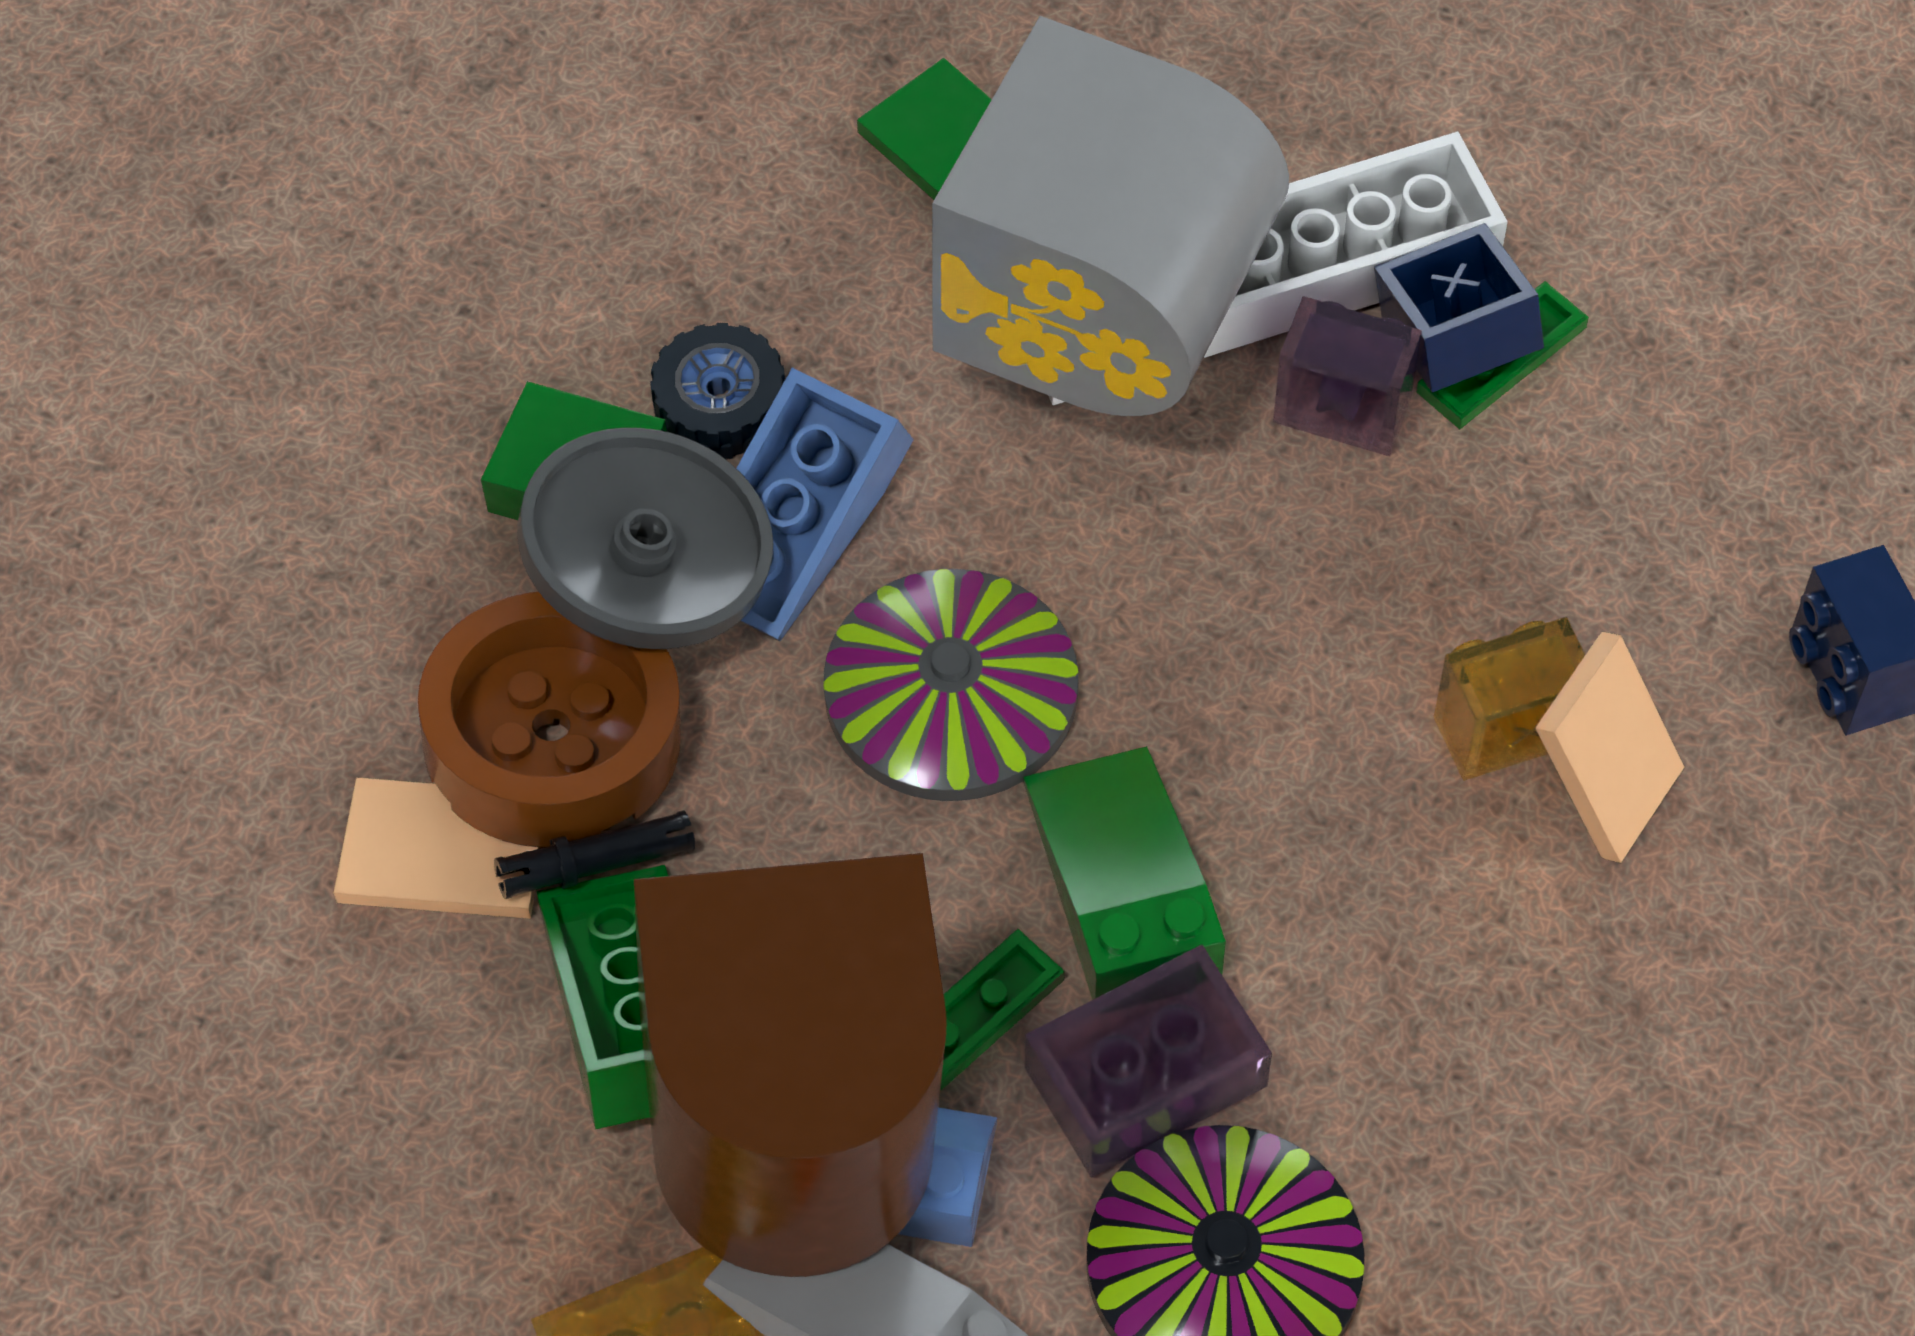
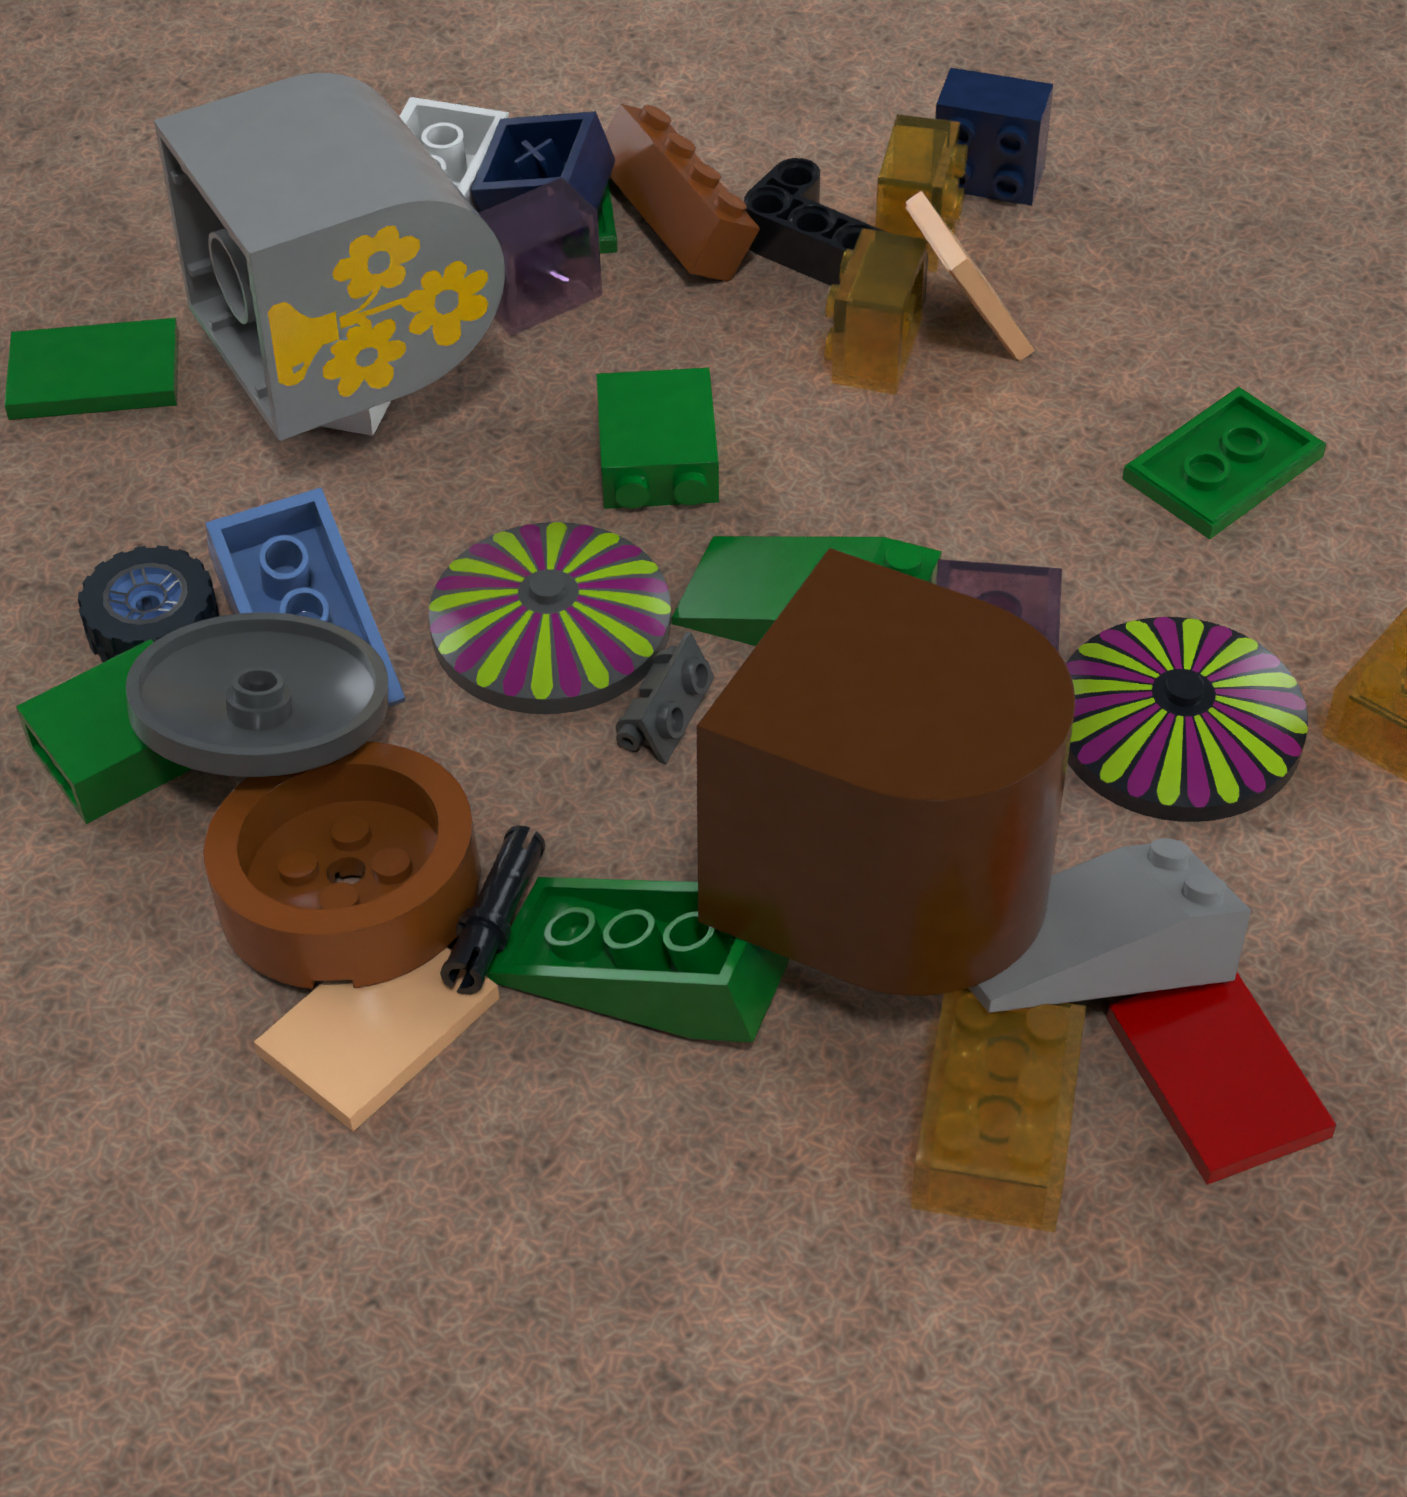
camera: 55 degrees left, 10 degrees down
none -> green brick [596,367,719,509]
none -> dark orange brick [605,104,760,281]
none -> dark grey hinge [615,632,714,764]
none -> black beam [744,158,928,313]
none -> clear yellow brick [875,114,968,272]
none -> green tile [1122,386,1326,540]

